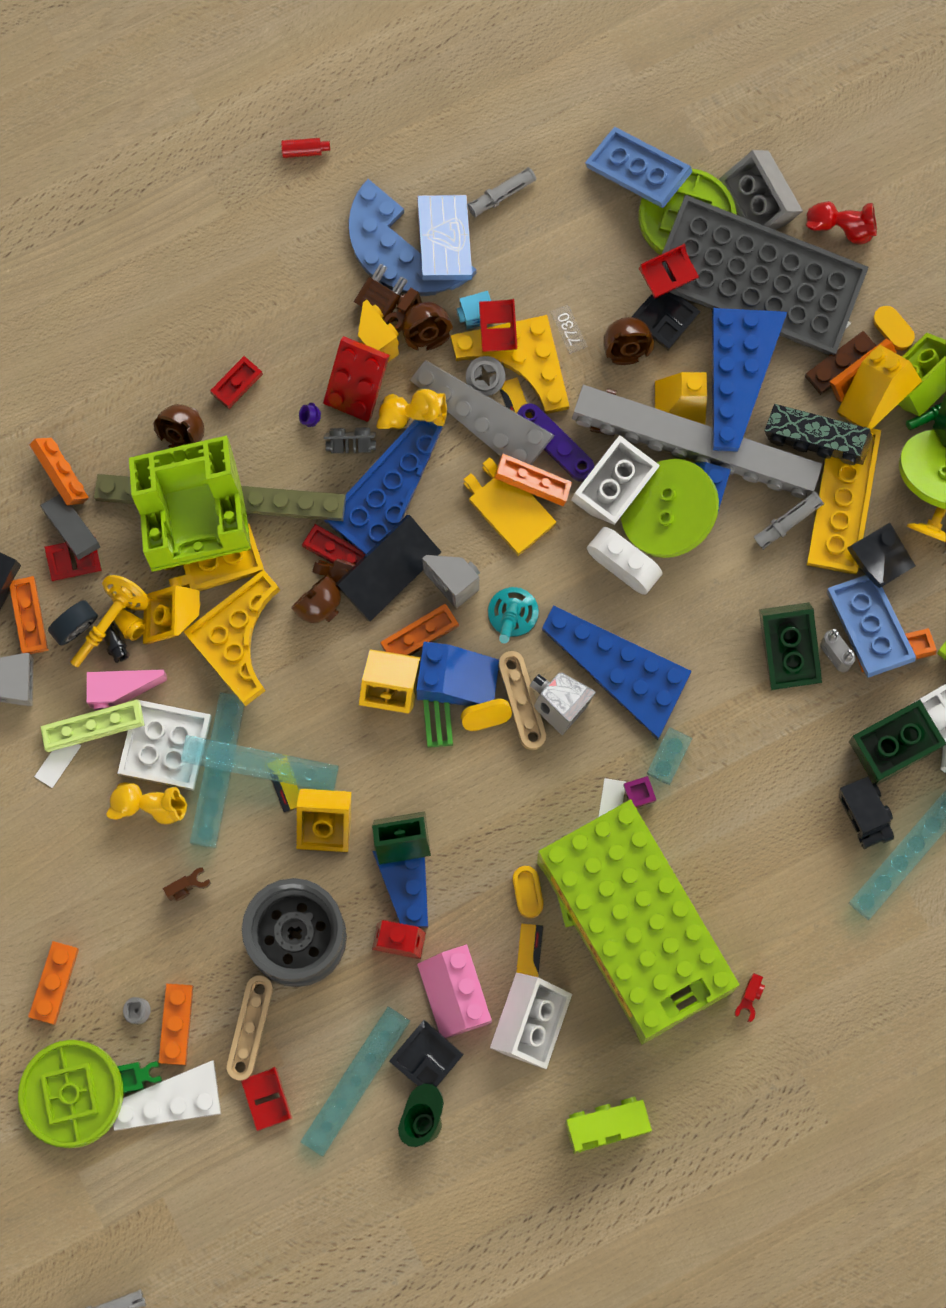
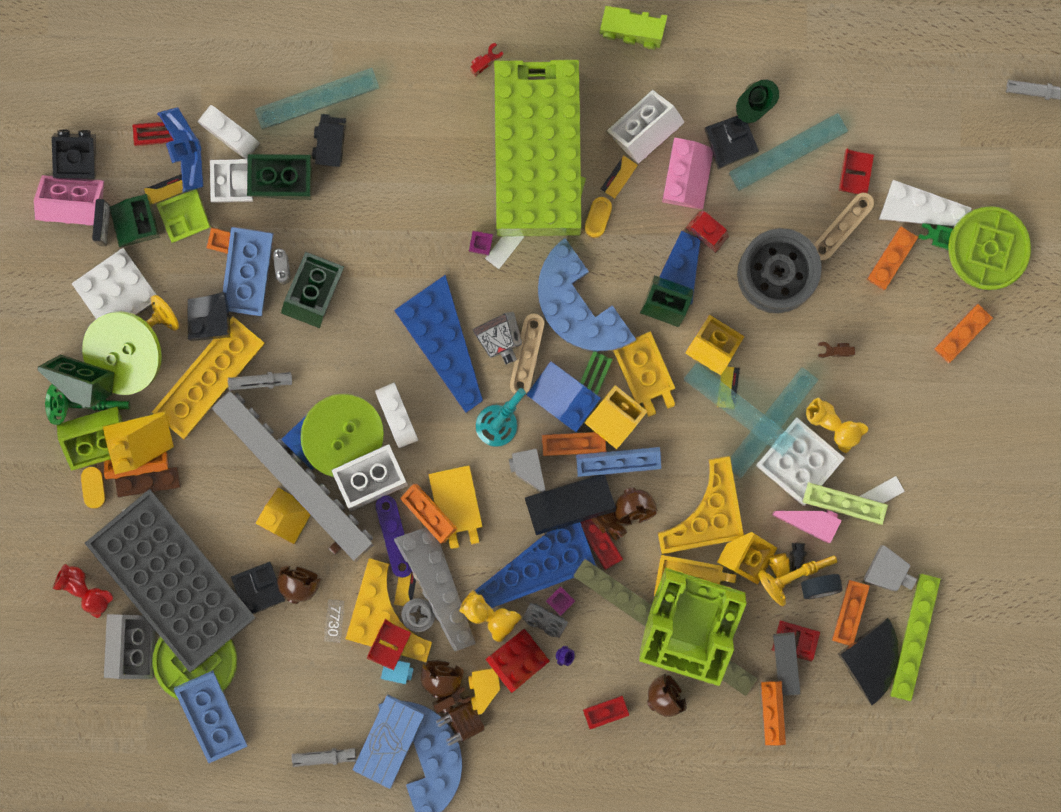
camera: 155 degrees left, 10 degrees up
light grey tile [123,997,151,1024] -> none
yellow tile [460,699,512,731] -> none
red piece [639,244,699,298] -> none
clear light blue plate [647,727,692,785] -> none
blue wing [712,308,787,452] -> none
black brick [764,404,873,465] -> none
none -> medium blue plate [538,238,636,352]
none -> magenta plate [546,586,575,616]
none -> medium blue plate [576,447,661,477]
none -> yellow tile [613,331,675,417]

